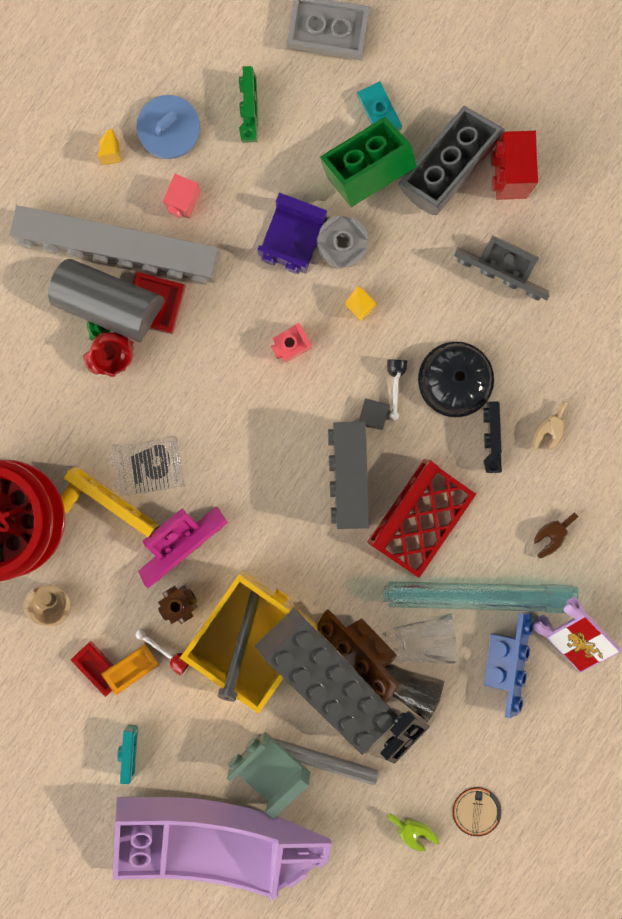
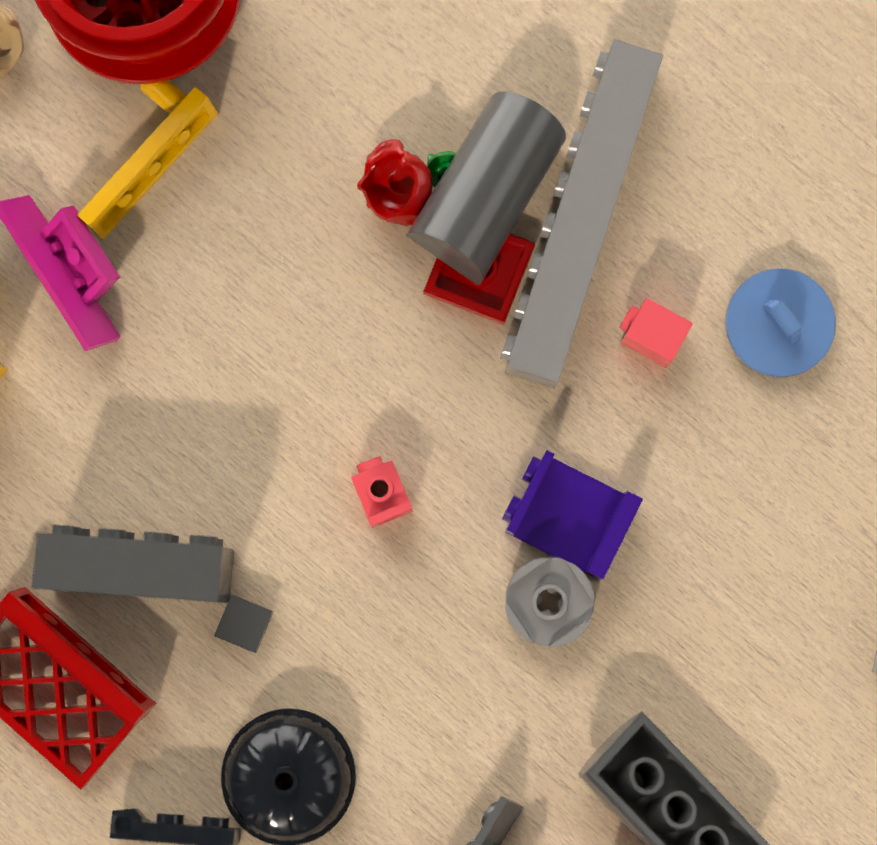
camera: 90 degrees right, 5 degrees down
yellow slope [97,129,122,165] -> none
clear panel [109,435,185,496] -> none
green hinge [239,66,258,143] -> none
green brick [320,116,417,207] -> none
yellow slope [345,286,376,322] -> none
teal plate [357,81,402,130] -> none
hinge [387,359,408,421] -> none

